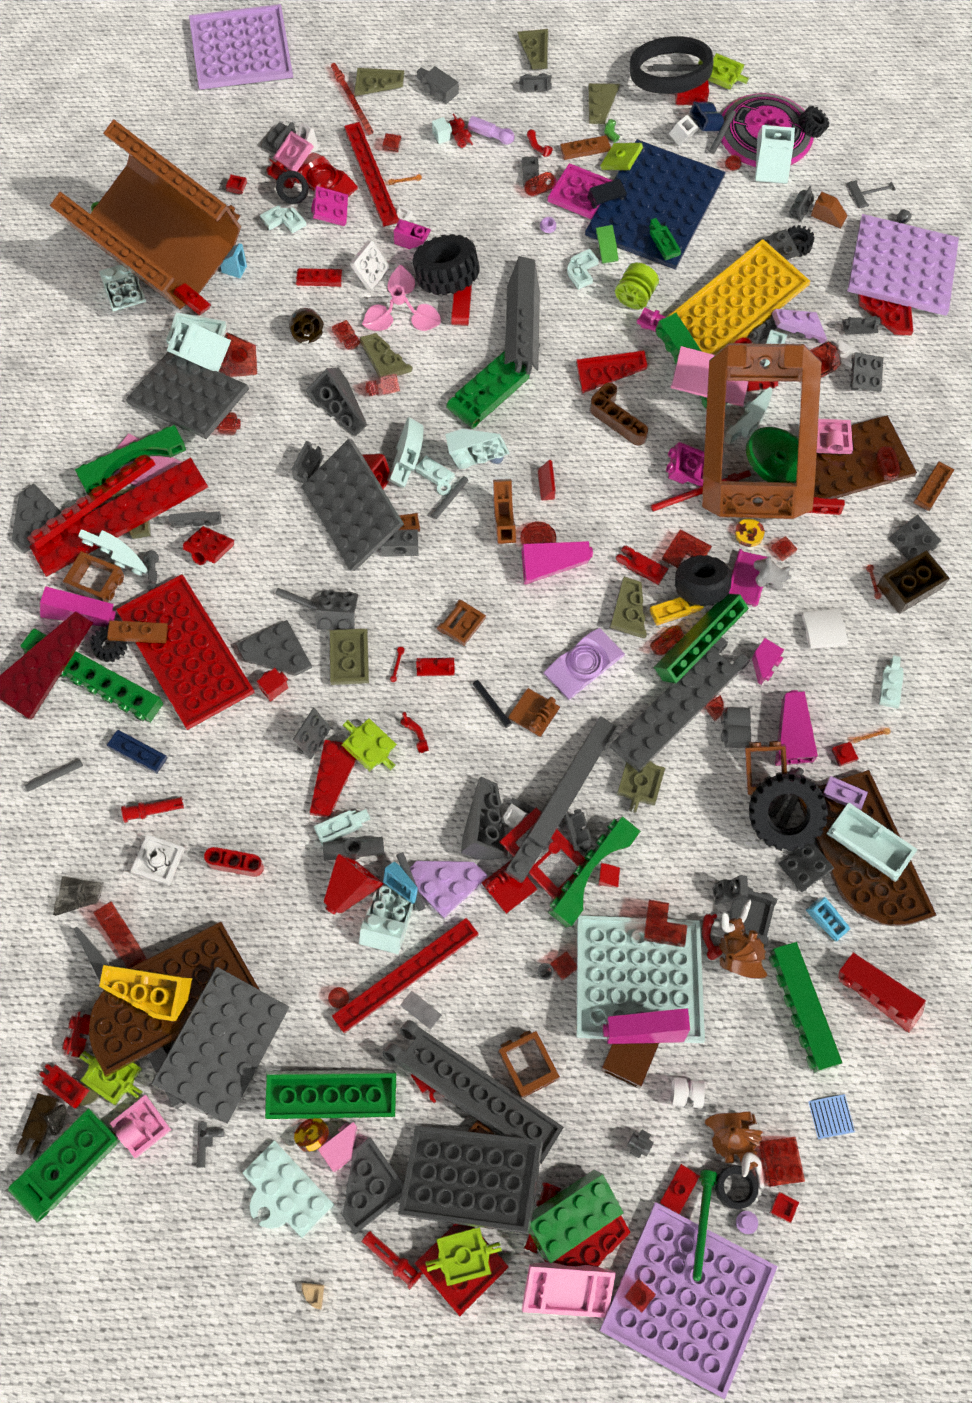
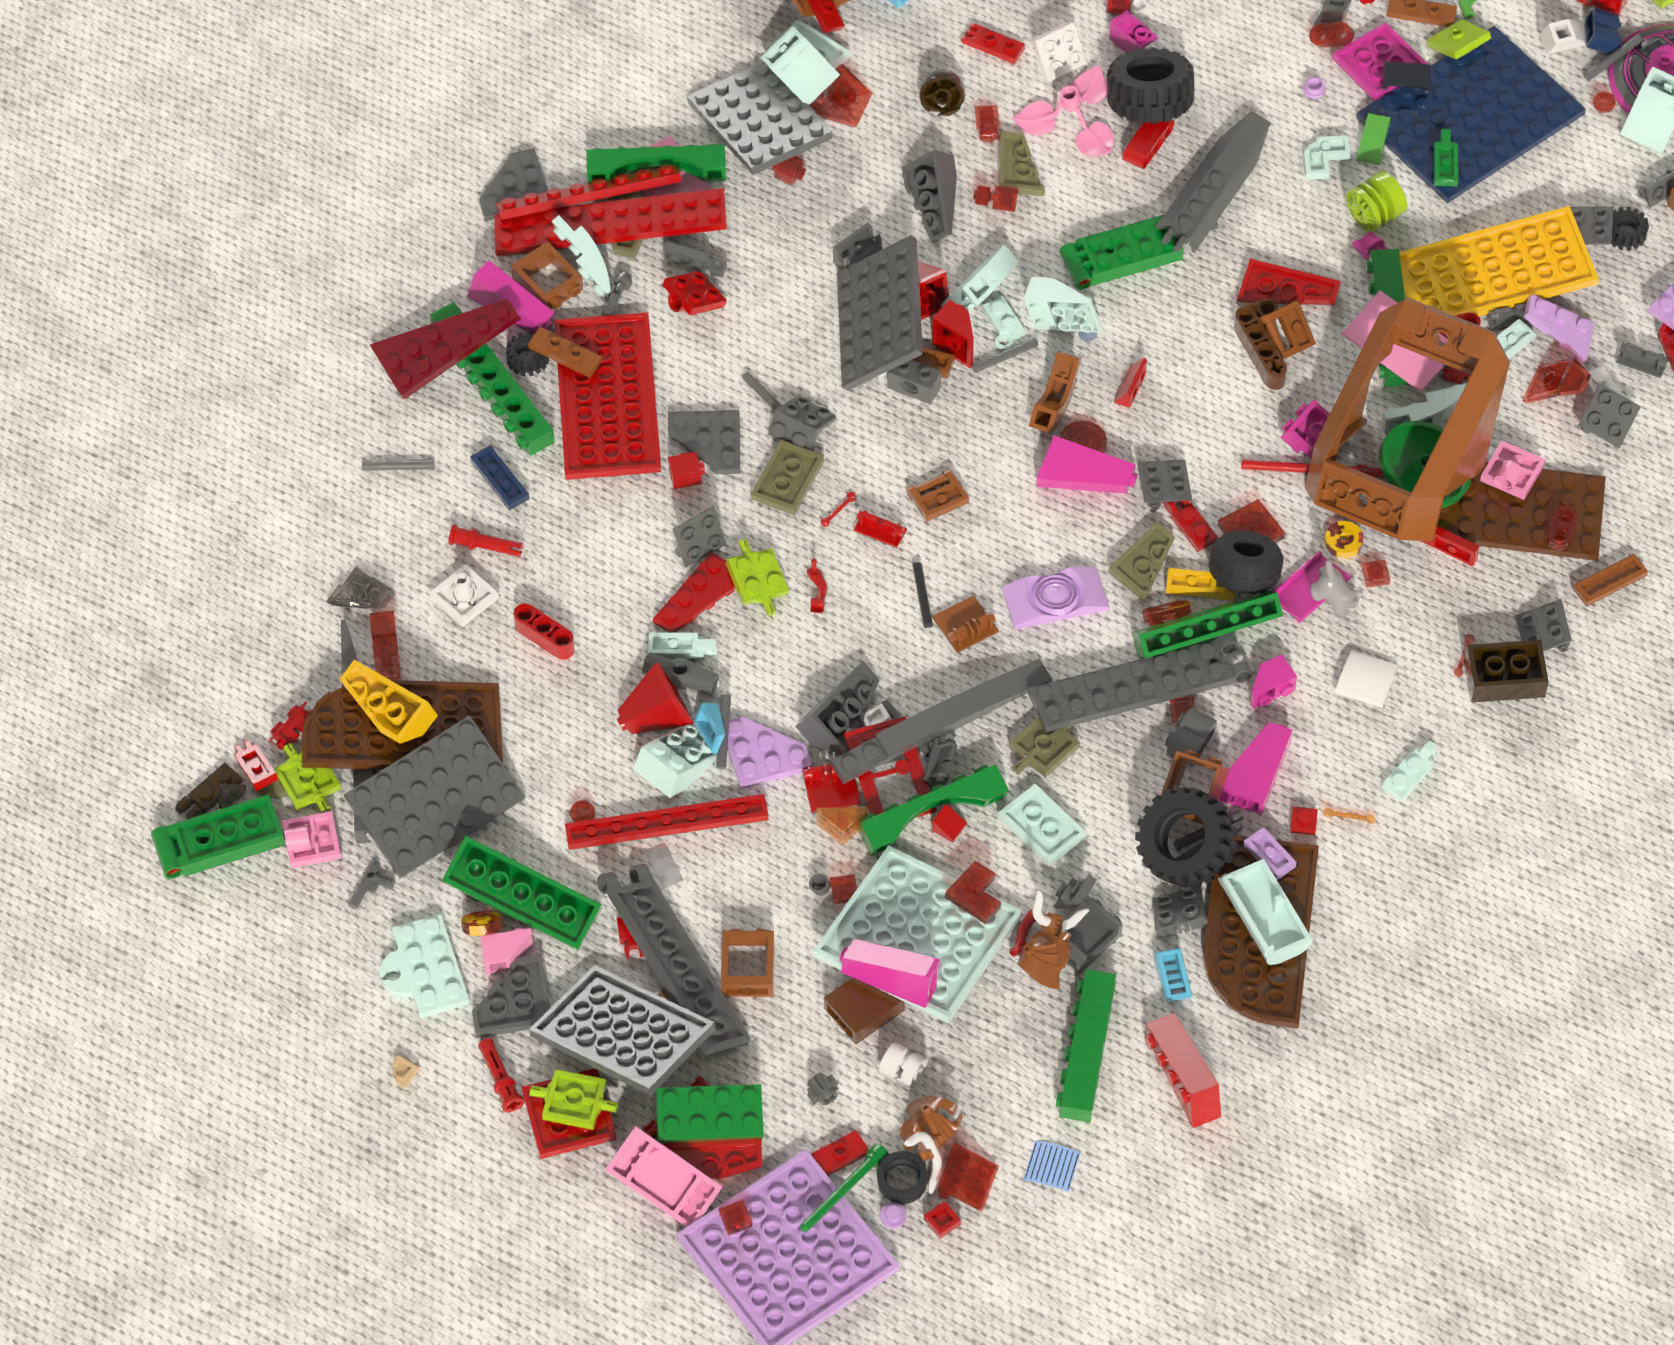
camera: 30 degrees right, 10 degrees down
none -> clear orange slope [817,807,867,846]
none -> red slope [932,300,974,368]
none -> light aqua plate [998,784,1087,866]
none -> dark grey hinge [1137,459,1192,511]
none -> dark orange plate [1260,300,1316,360]

